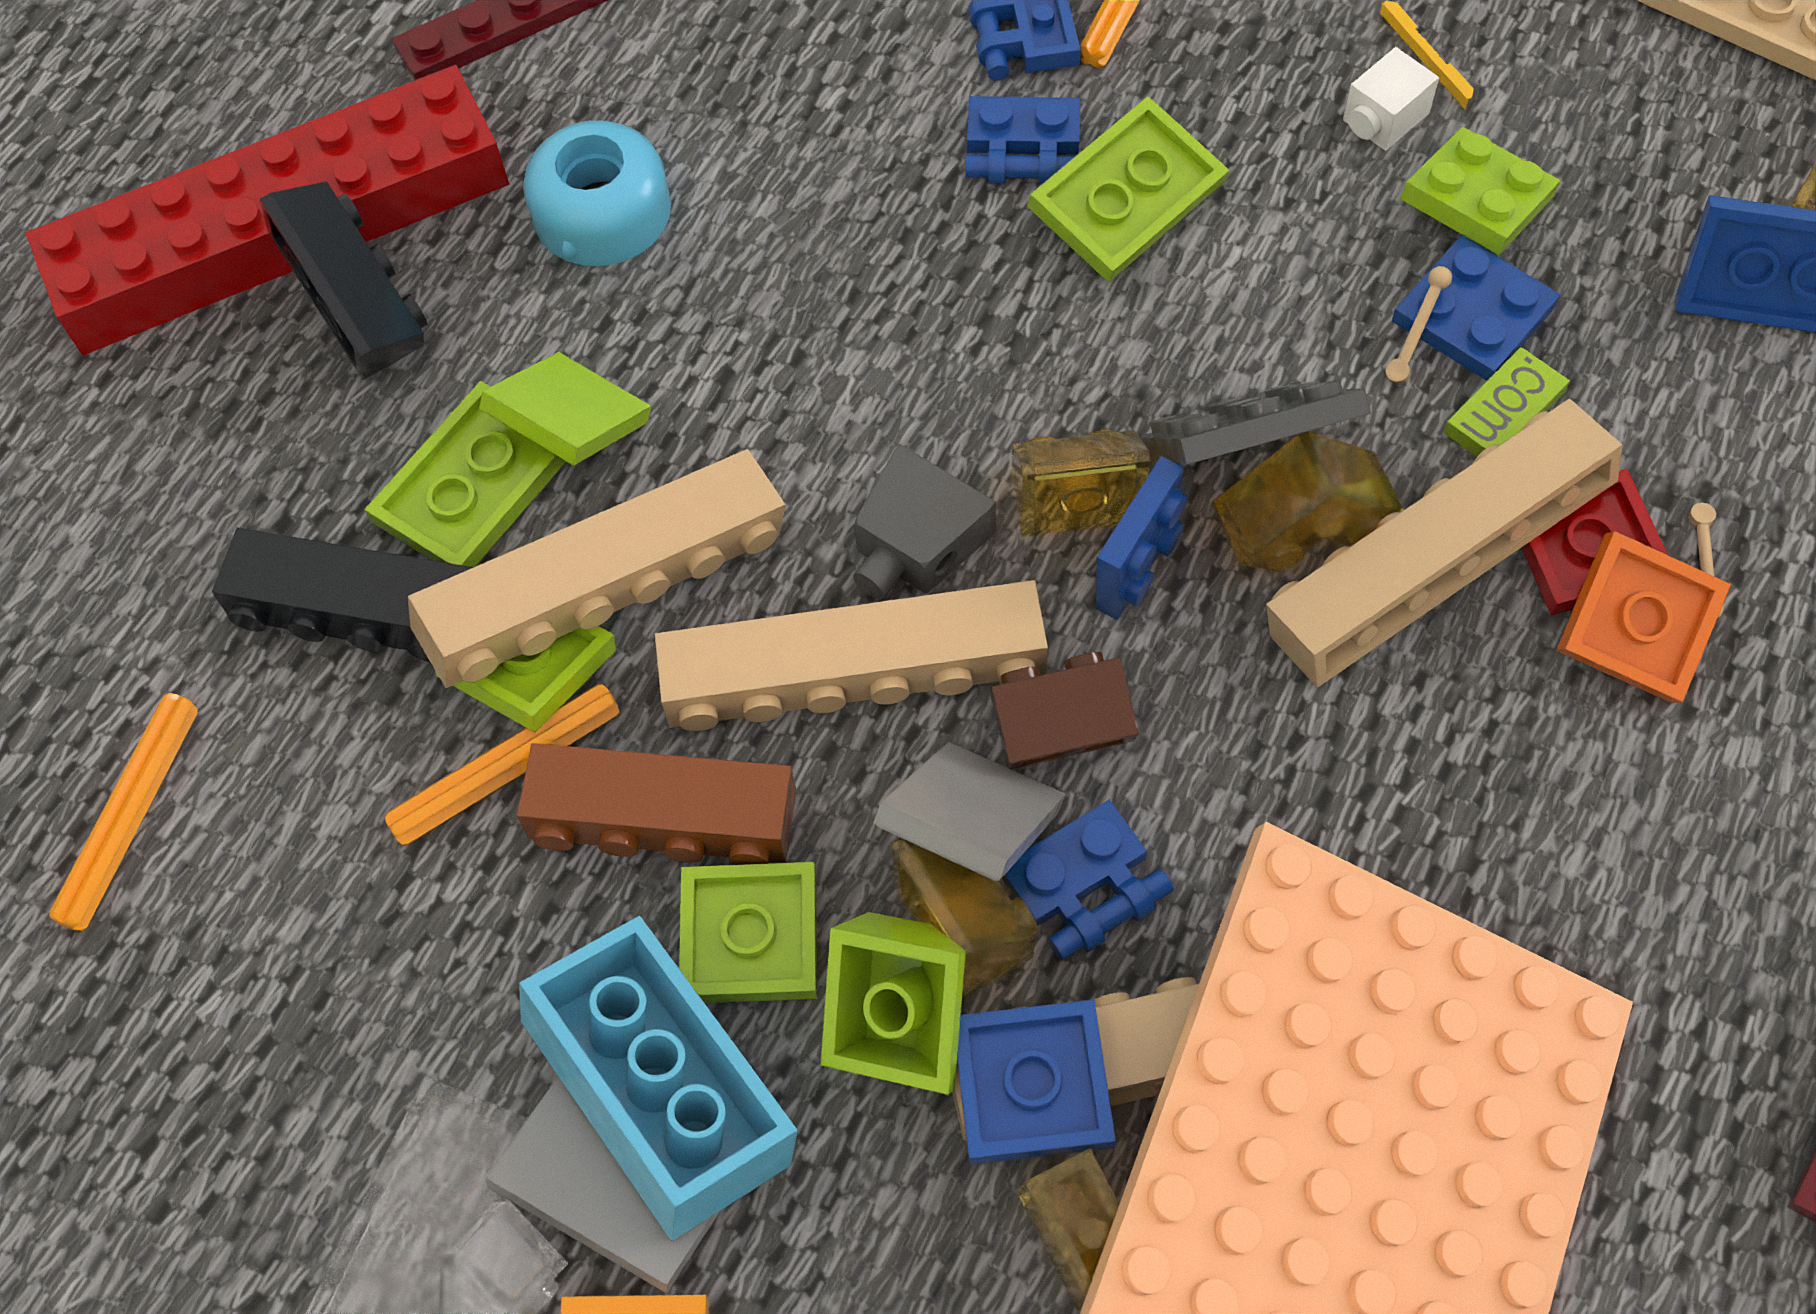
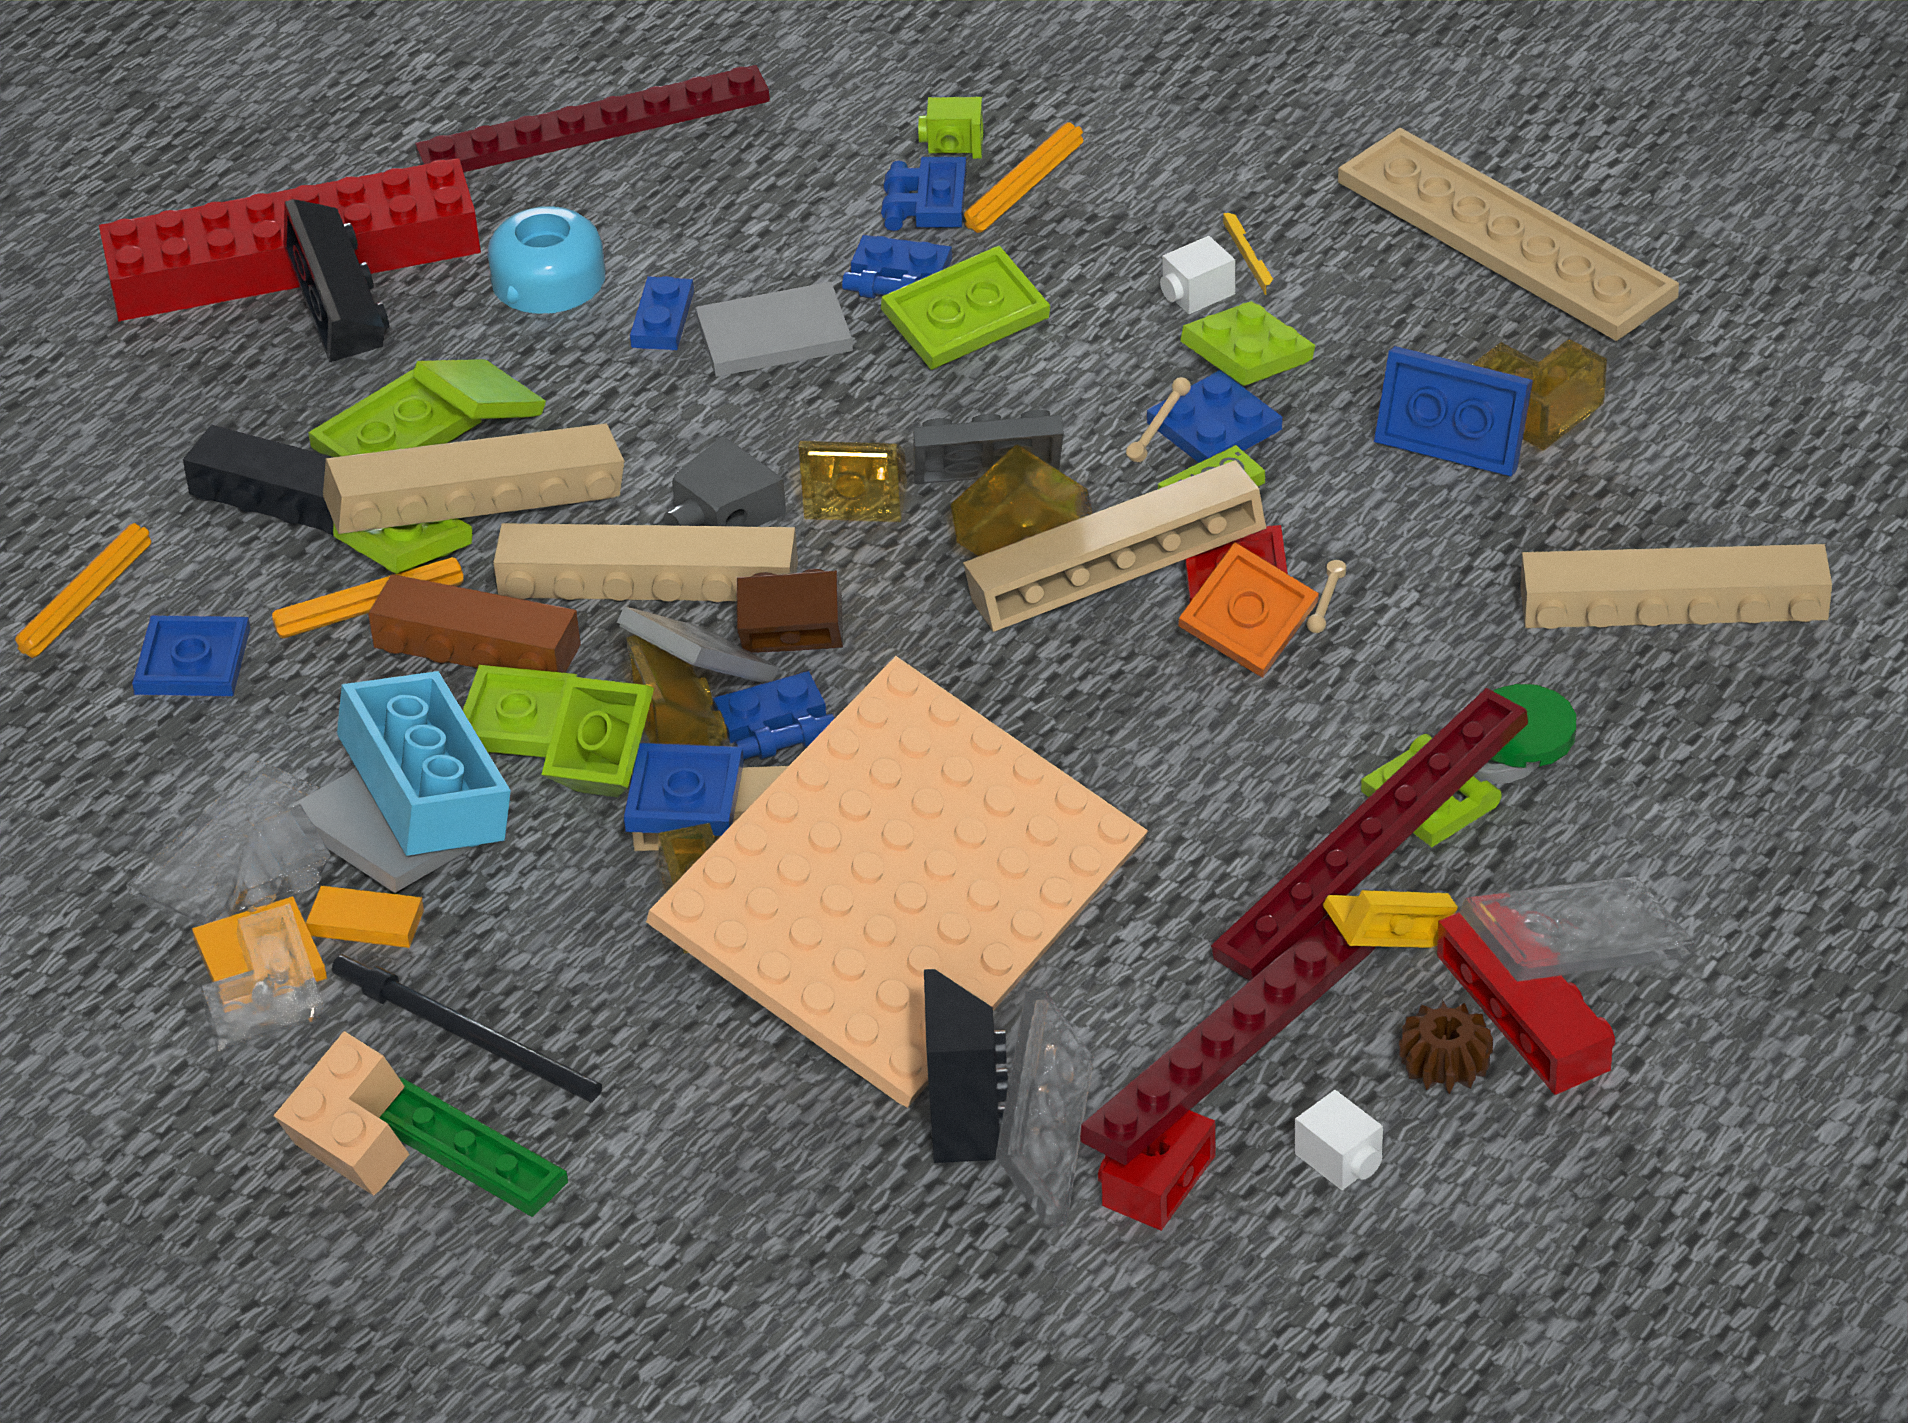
camera: 10 degrees right, 20 degrees down
blue plate [1096,456,1188,620] -> none
none -> blue tile [132,615,250,696]
none -> blue plate [630,276,694,350]
none -> light grey tile [695,282,853,377]

